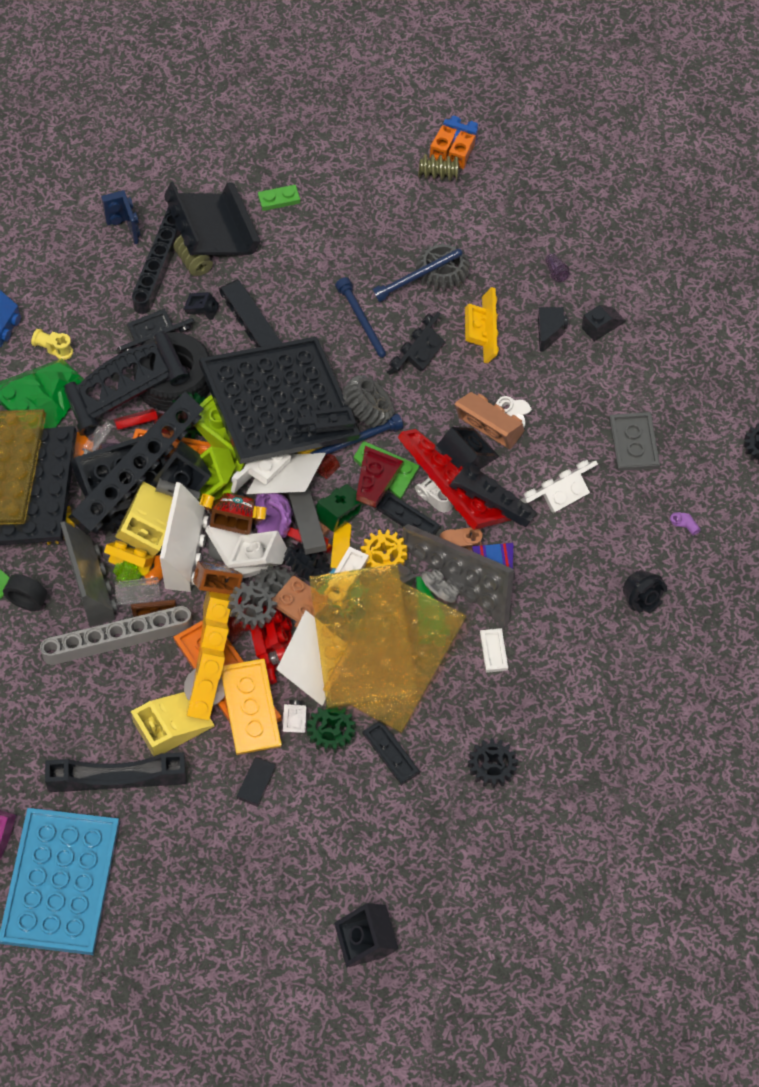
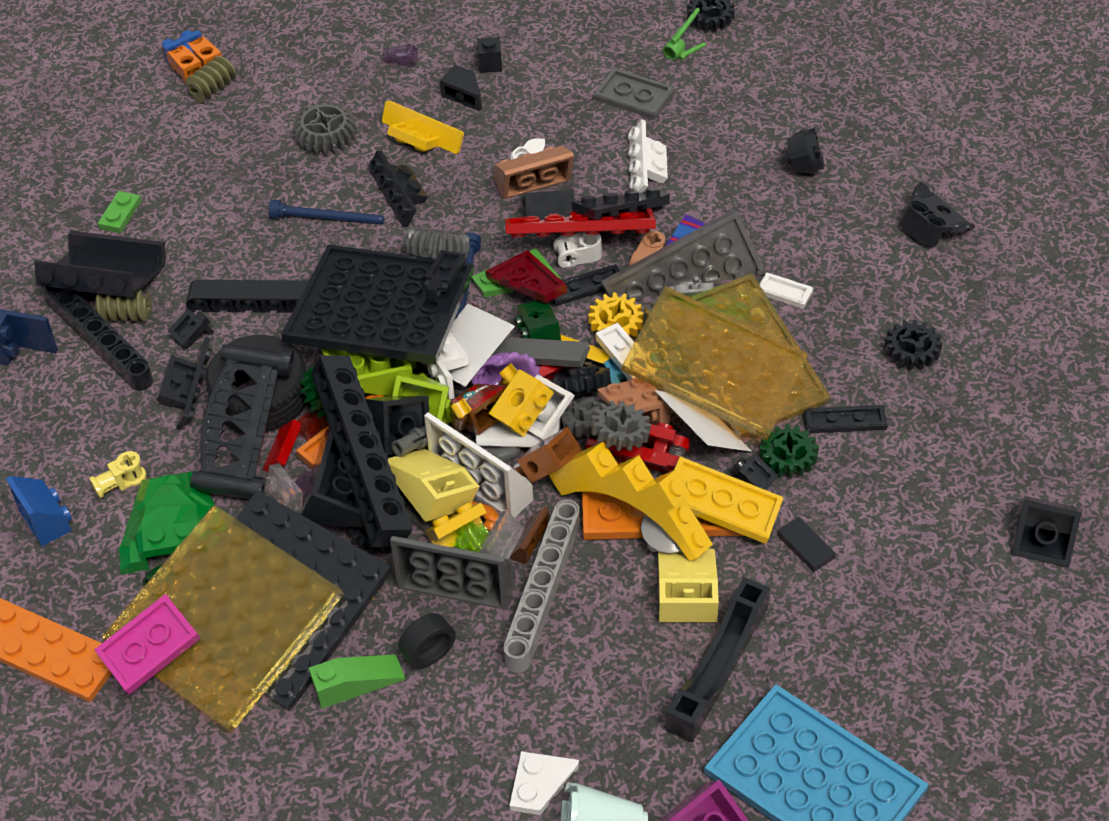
camera: 55 degrees left, 10 degrees down
dark blue piece [372,249,463,303] -> none
medium lavender arm [670,512,701,536] -> none
none -> yellow brick [489,369,554,437]
none -> bright green plant [662,8,706,61]
none -> black piece [900,182,975,247]

